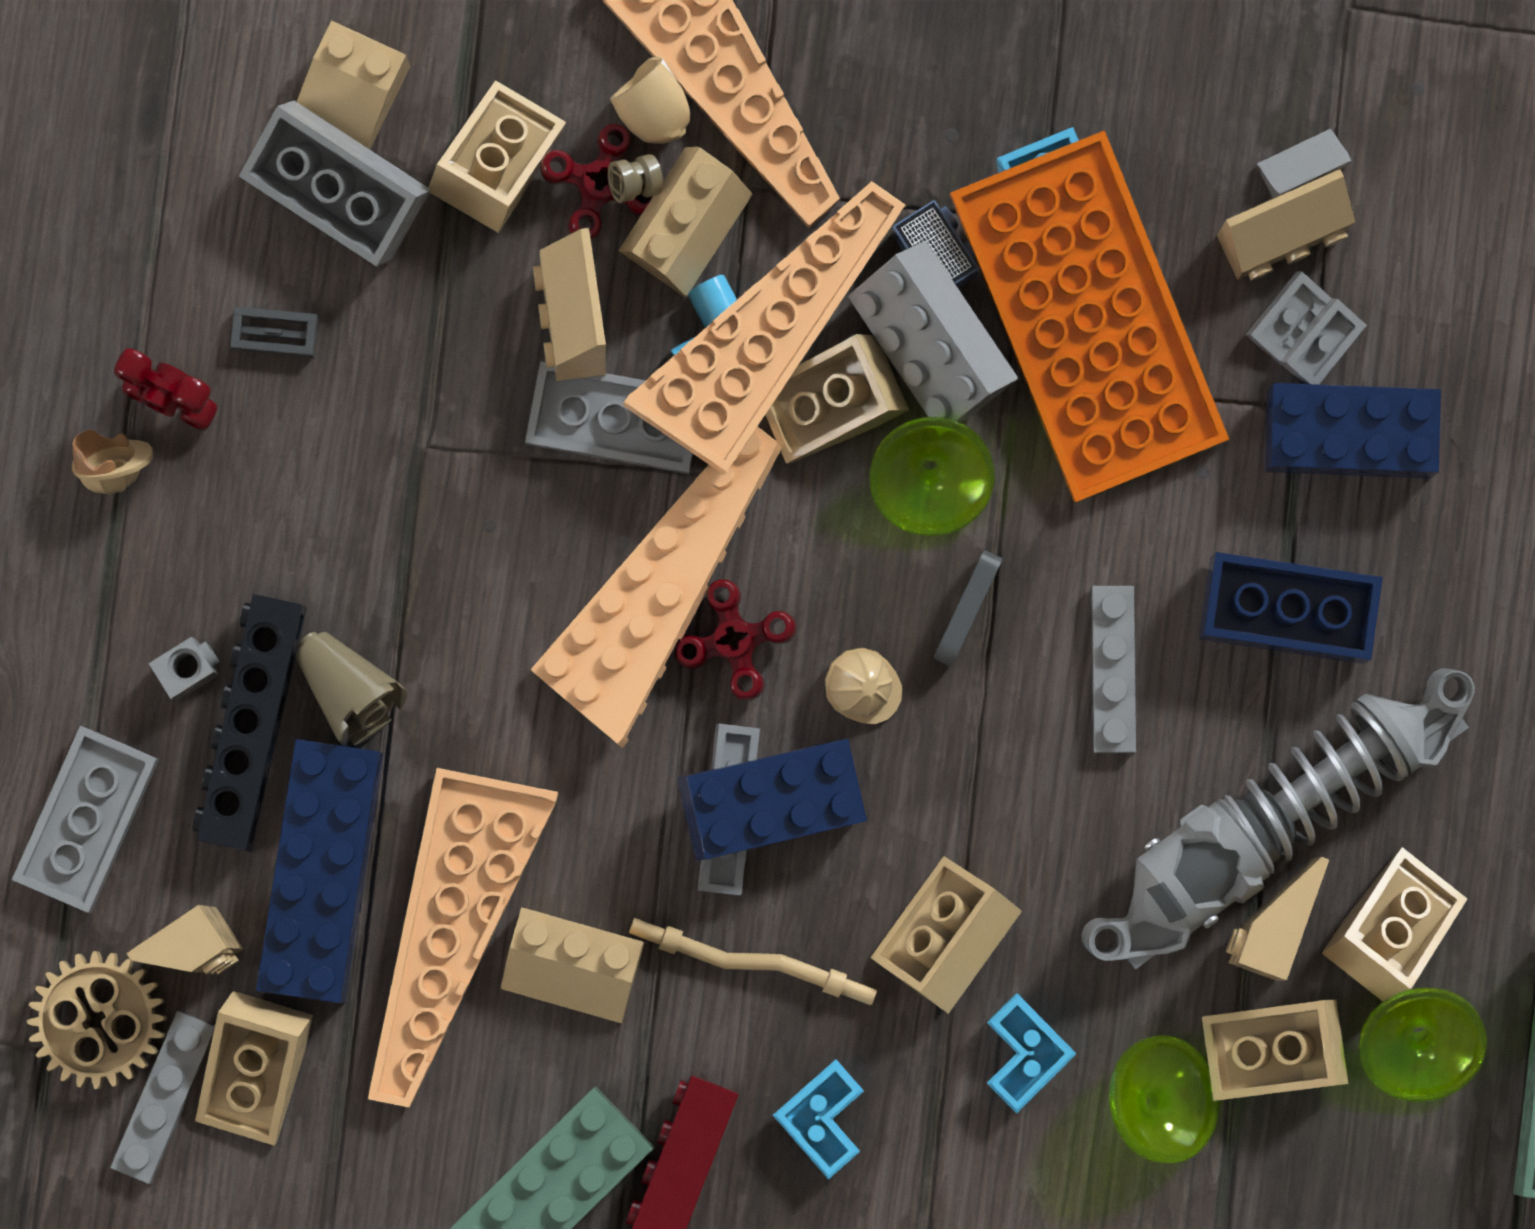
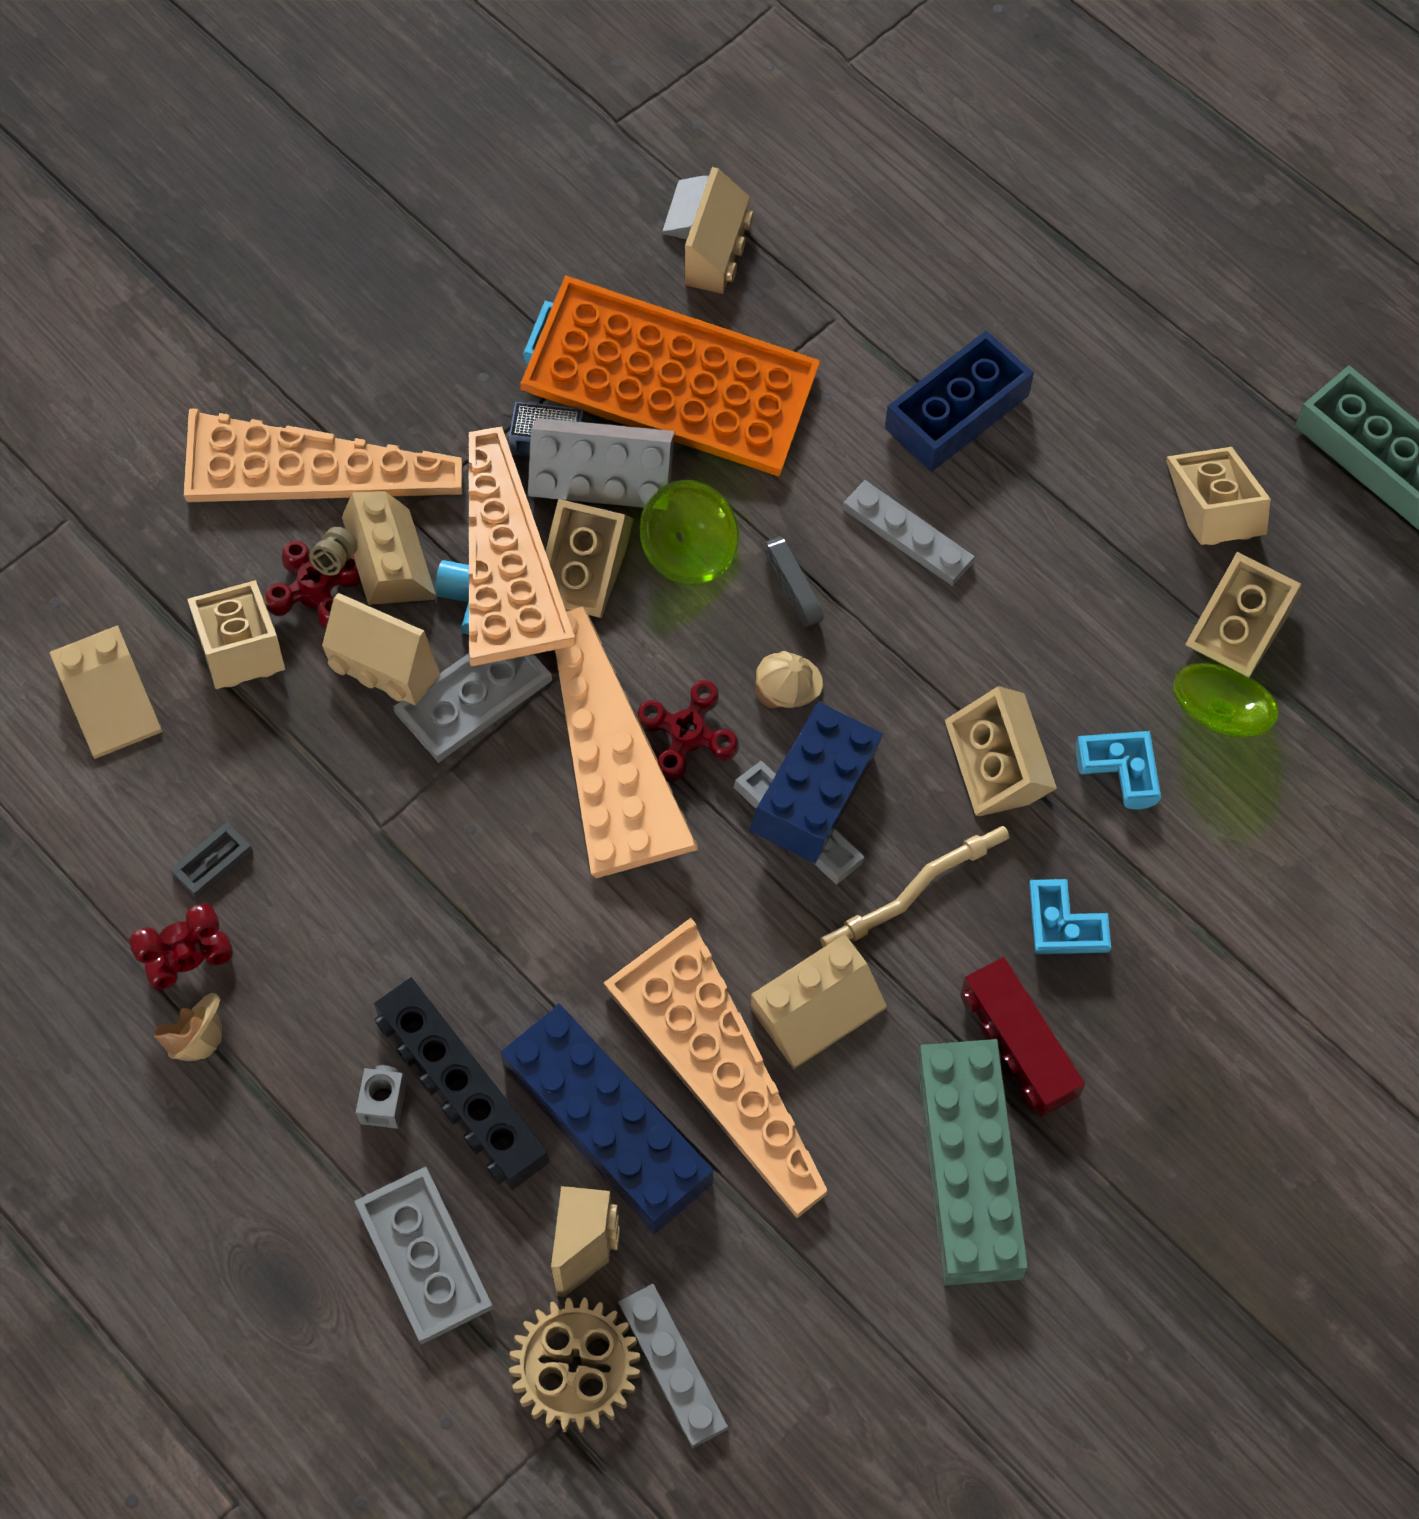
camera: 50 degrees left, 20 degrees down
tan slope [195,991,313,1146] -> none
light grey brick [239,100,431,267] -> none
dark tan cone [295,632,407,747] -> none
tan piece [610,56,690,144] -> none
piece [1081,668,1475,969] -> none
tan slope [1226,857,1329,981] -> none
light grey slope [1245,271,1367,384] -> none
dark blue brick [1265,383,1441,479] -> none
clear neon green dish [1359,988,1487,1102] -> none

